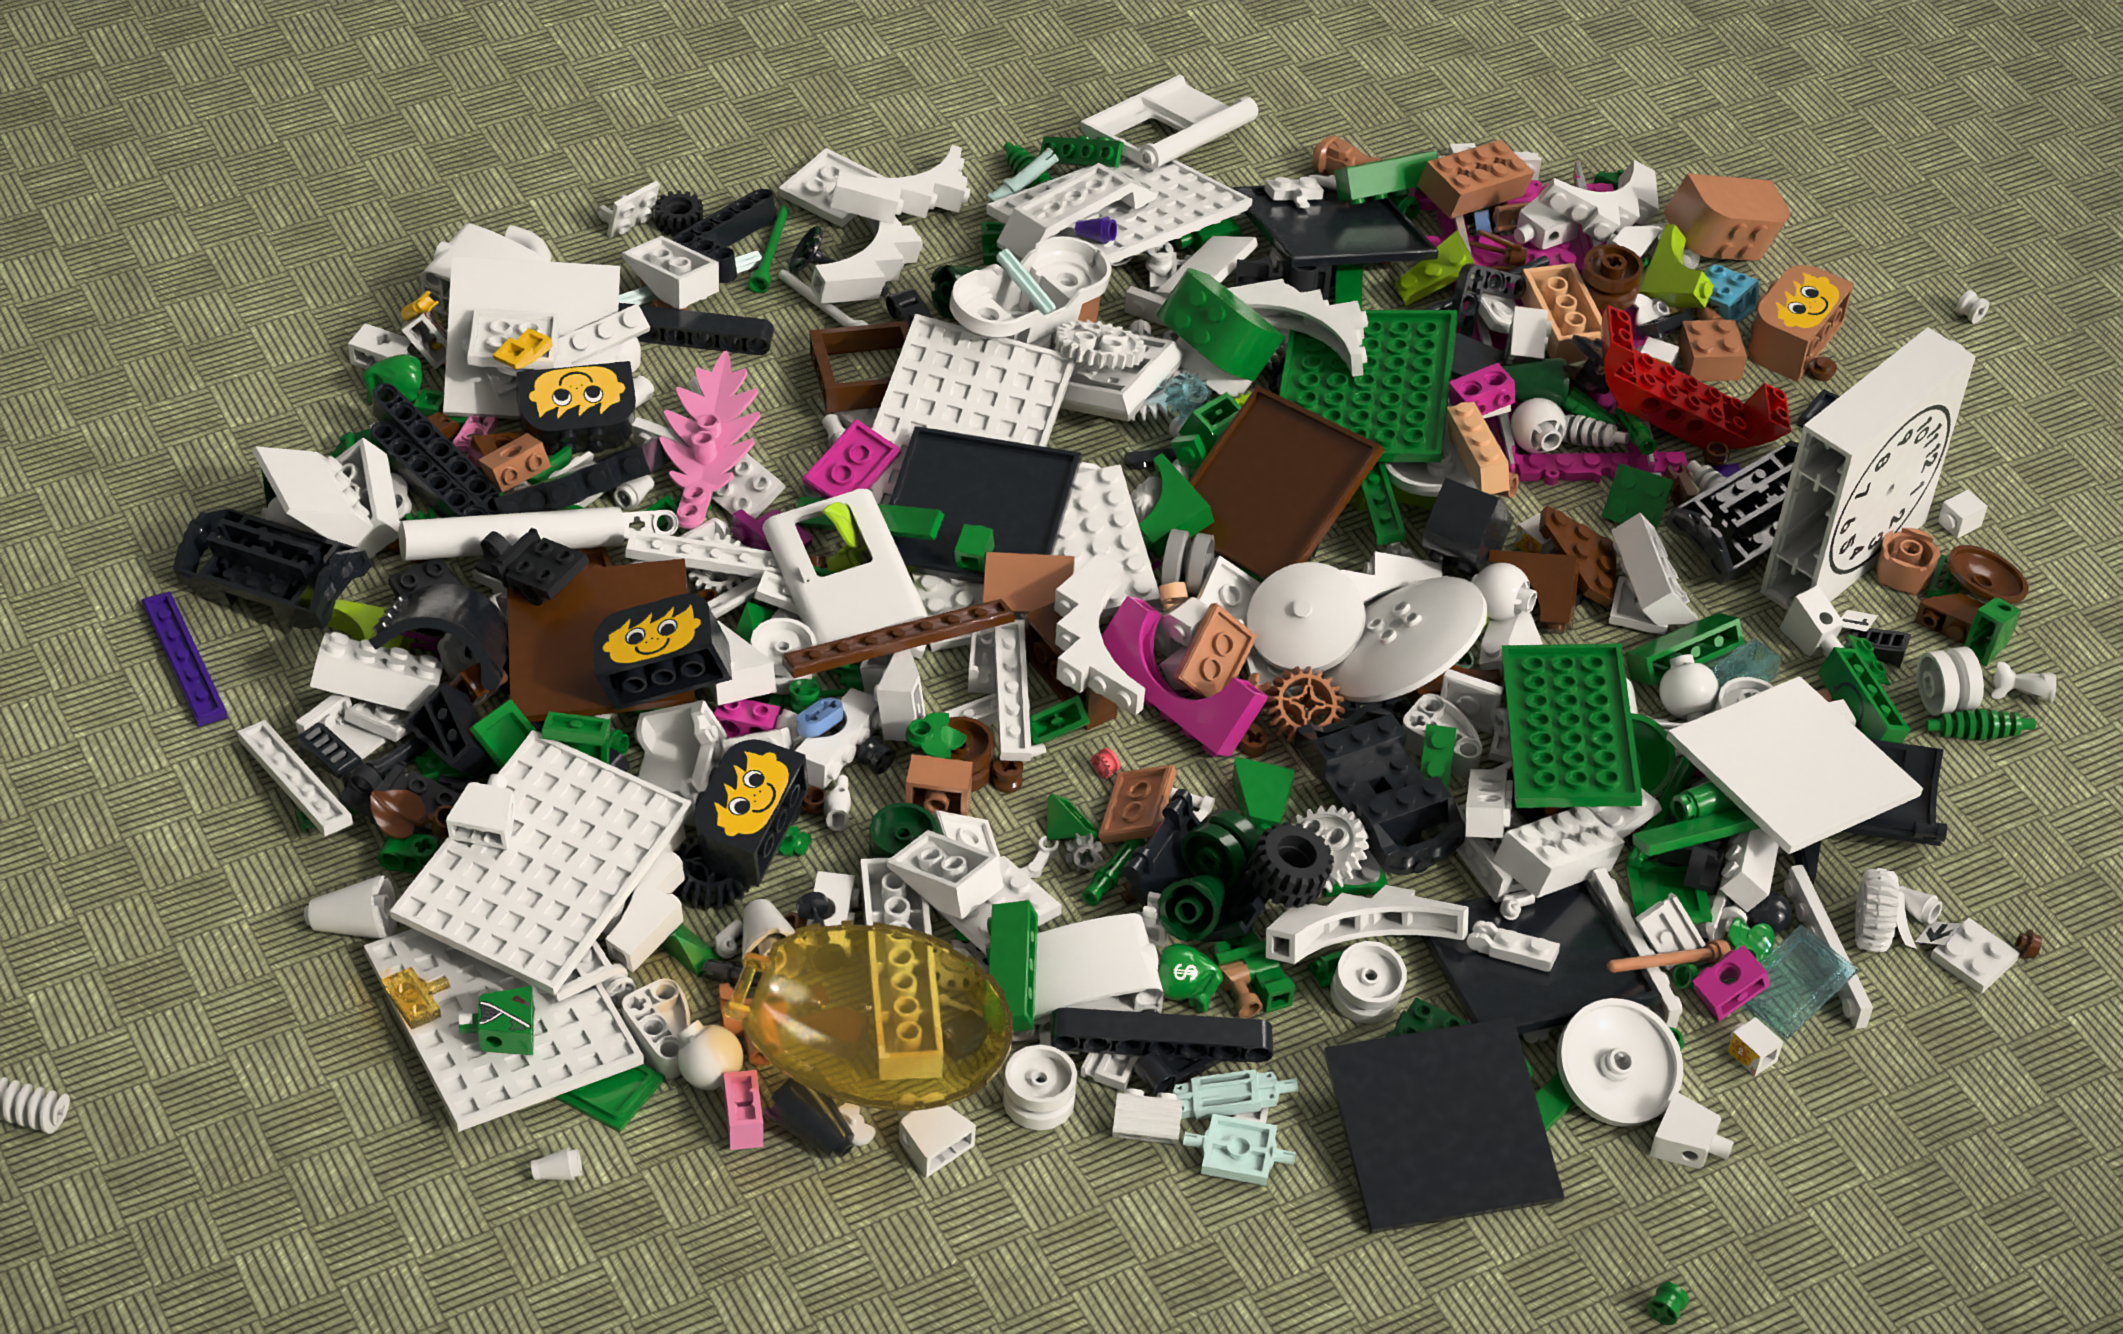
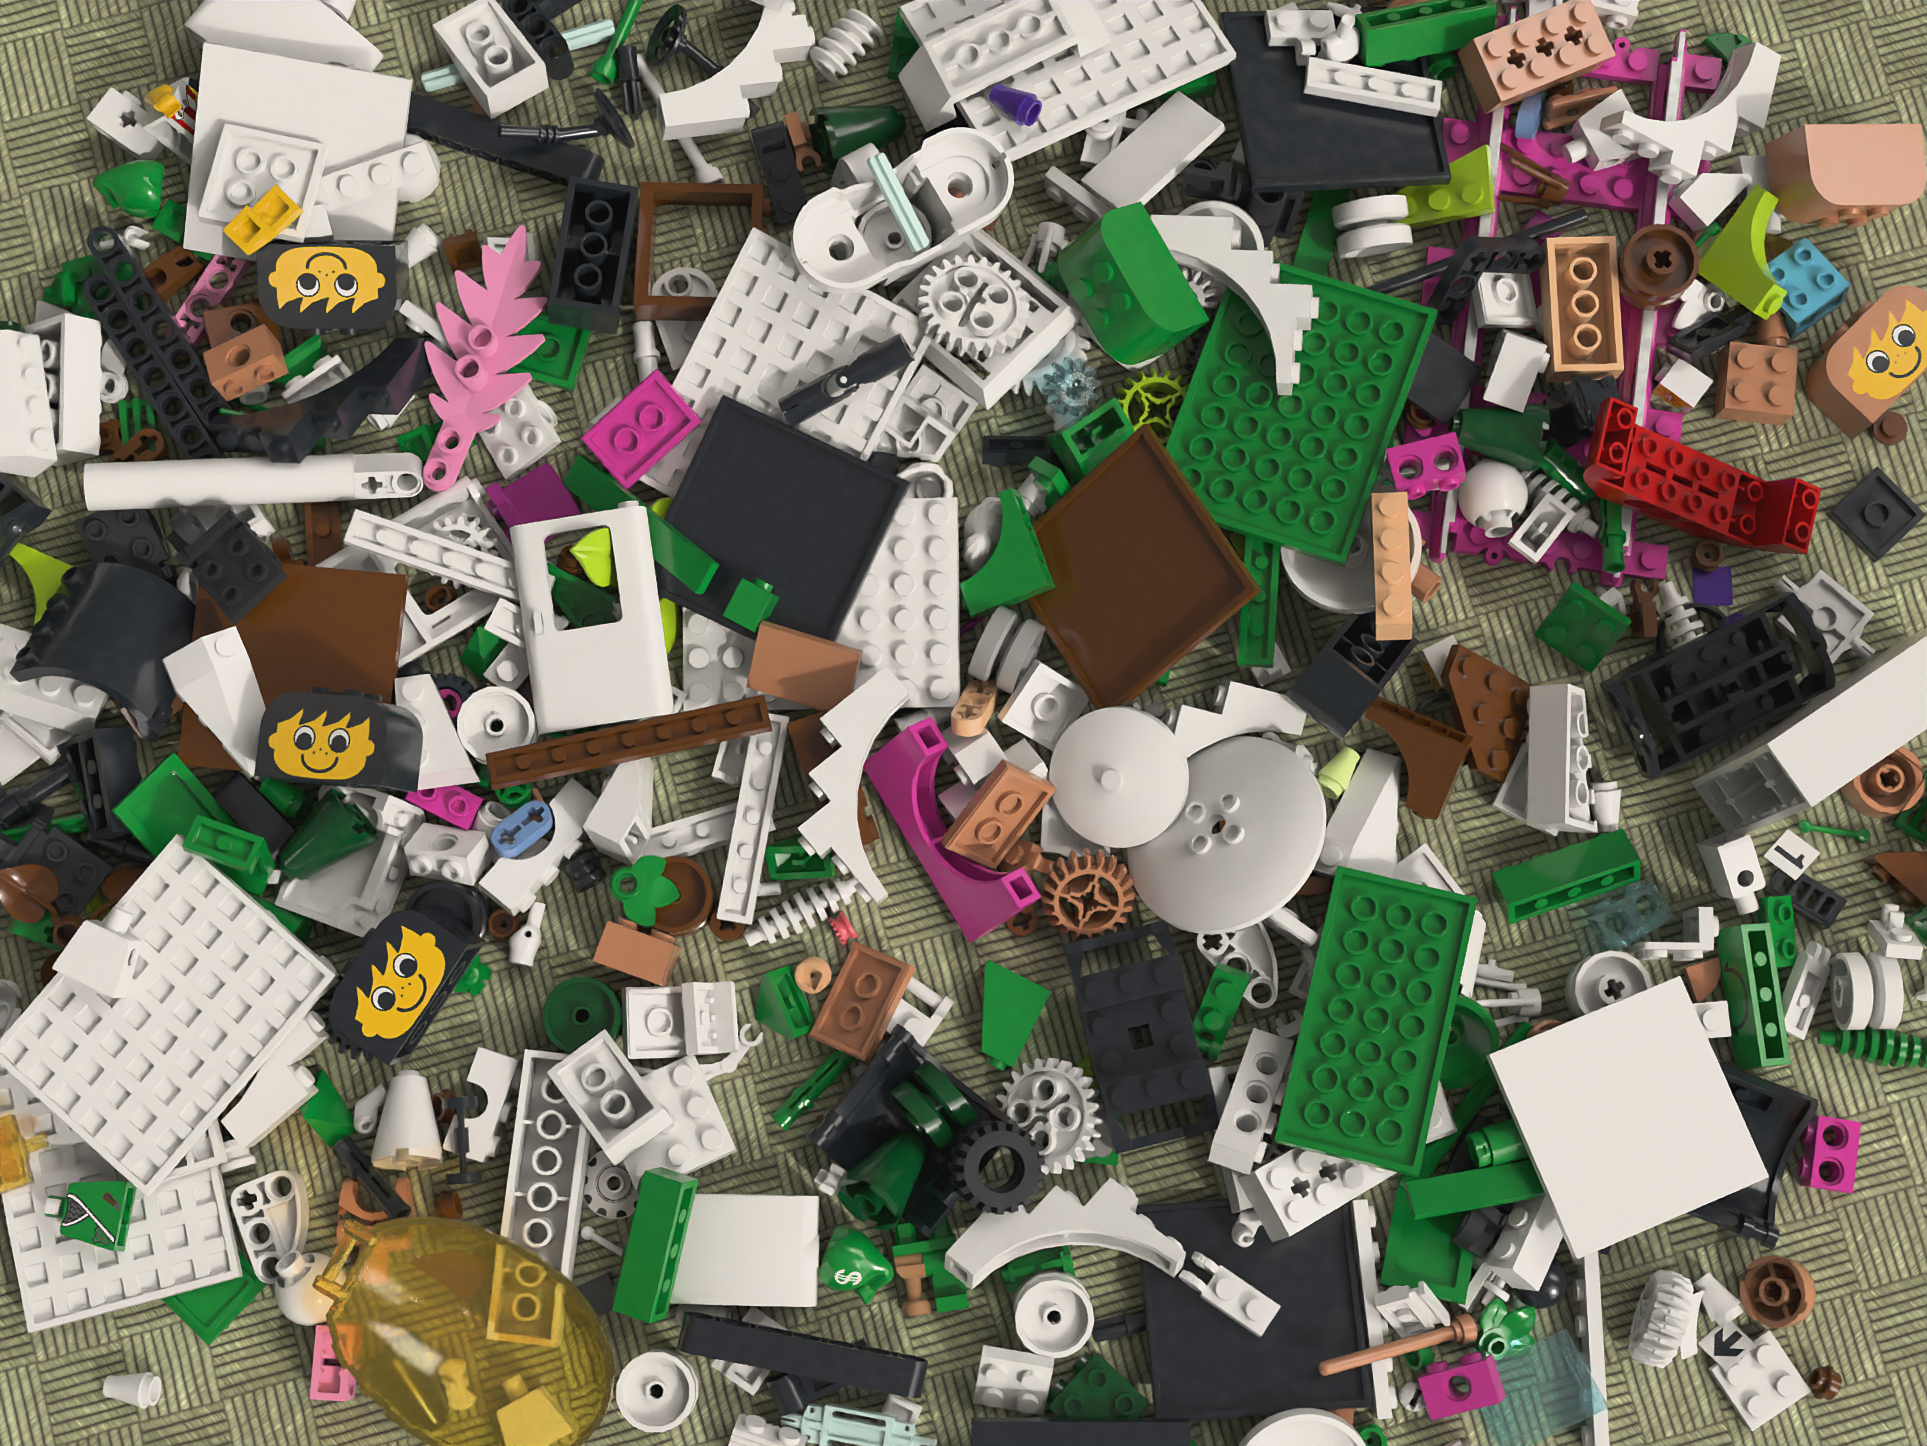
camera: 15 degrees right, 35 degrees up
light grey gear [1065,833,1103,872] -> none
white brick [1471,563,1537,620] -> none
white brick [1659,654,1719,722] -> none
none -> white wedge [162,626,266,778]
none -> dark green cone [278,786,379,881]
none -> reddish brown tile [443,229,482,273]
none -> black dish [497,88,635,149]
none -> green plate [507,311,592,392]
none -> black brick [548,176,639,335]
none -> black axle [615,46,643,116]
none -> white bracket [681,981,739,1055]
none -> white piece [744,877,858,947]
none -> black piece [778,333,915,427]
none -> nougat plate [784,111,822,176]
none -> light nougat tile [794,956,831,994]
none -> white piece [809,8,883,84]
none -> white slope [873,363,979,462]
none -> white plate [973,1345,1055,1415]
none -> black axle [1091,1309,1146,1342]
none -> white plate [1303,57,1442,117]
none -> white piece [1317,14,1360,64]
none -> white wheel [1332,195,1413,258]
none -> white hinge [1399,1382,1426,1412]
none -> white slope [1508,492,1576,564]
none -> white cone [1589,781,1621,832]
none -> white bracket [1629,907,1719,961]
none -> nougat cylinder [1739,1255,1816,1328]
none -> white hinge [1781,941,1831,1040]
none -> dark pink brick [1797,1115,1861,1193]
none -> green hinge [1798,820,1871,843]
none -> white plate [1867,904,1923,960]

